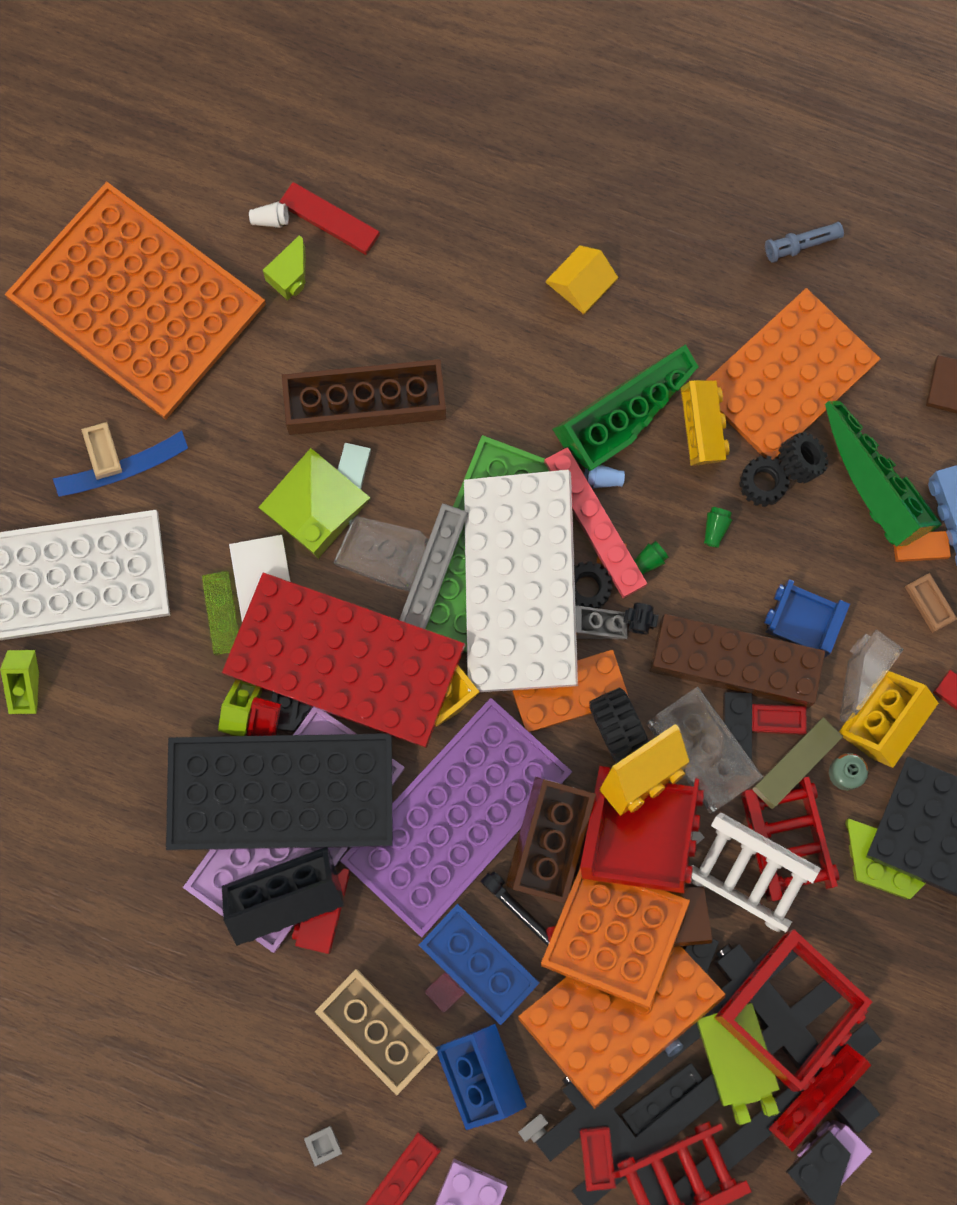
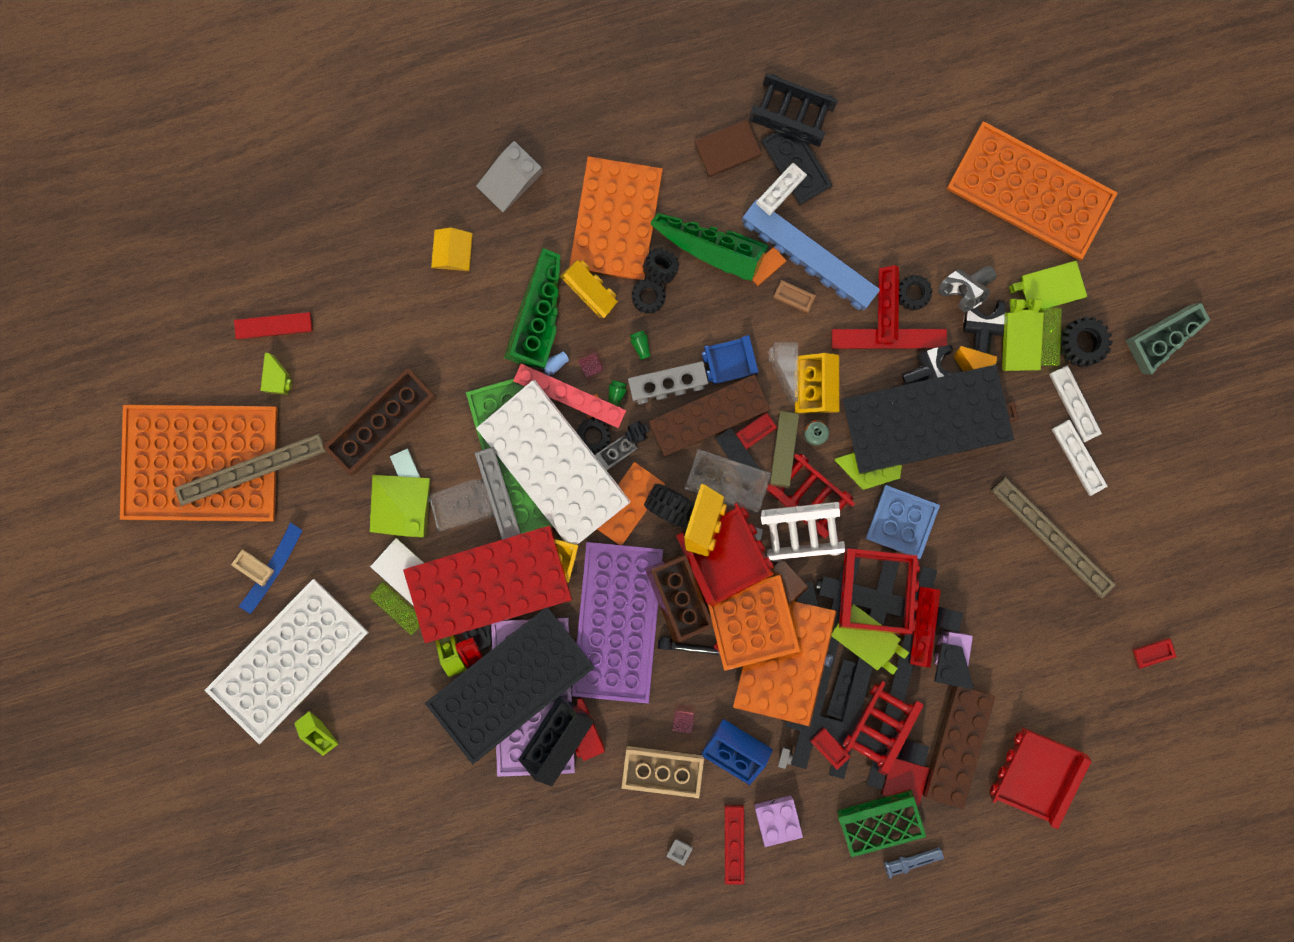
camera: 30 degrees left, 10 degrees up
white cone [249,202,289,228] -> none
blue plate [419,904,539,1025] -> none
sand blue pin [765,222,844,263] -> none
none -> dark tan tile [175,434,327,506]
none -> light grey slope [476,141,543,213]
none -> clear pink tile [578,353,603,378]
none -> light grey brick [628,361,708,405]
none -> medium blue plate [865,485,940,559]

